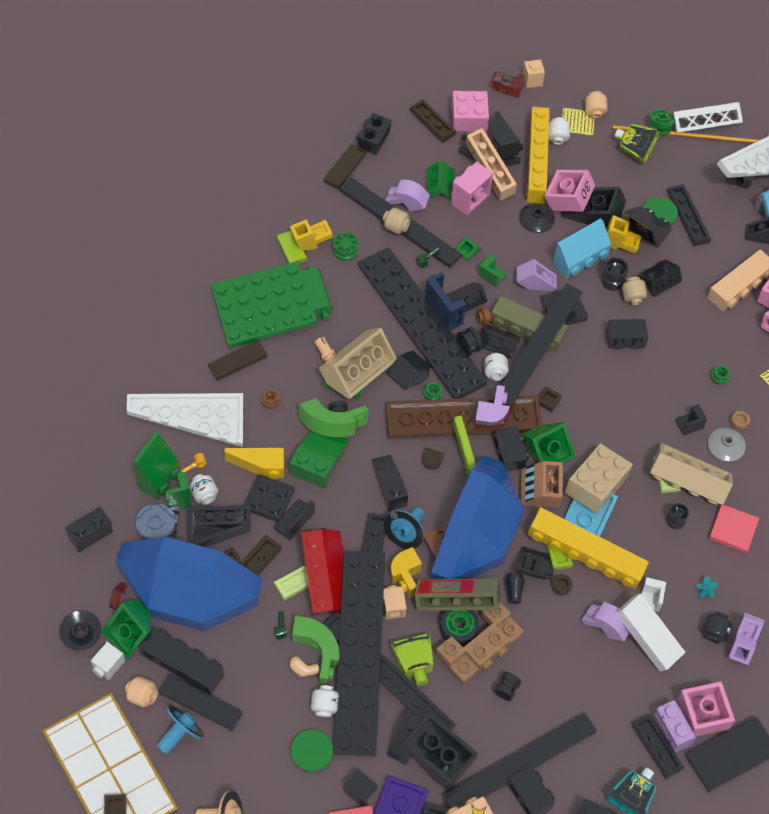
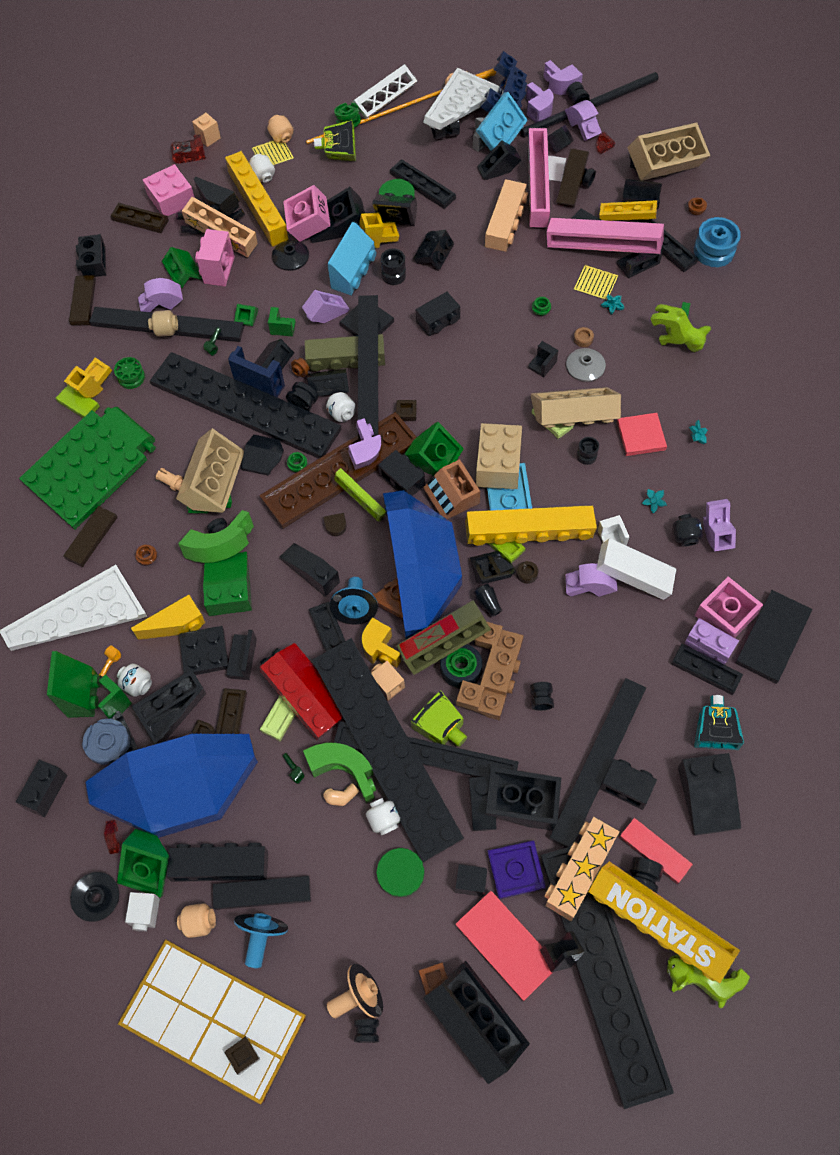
camera: 25 degrees left, 5 degrees up
tan head [622,277,647,305] -> none

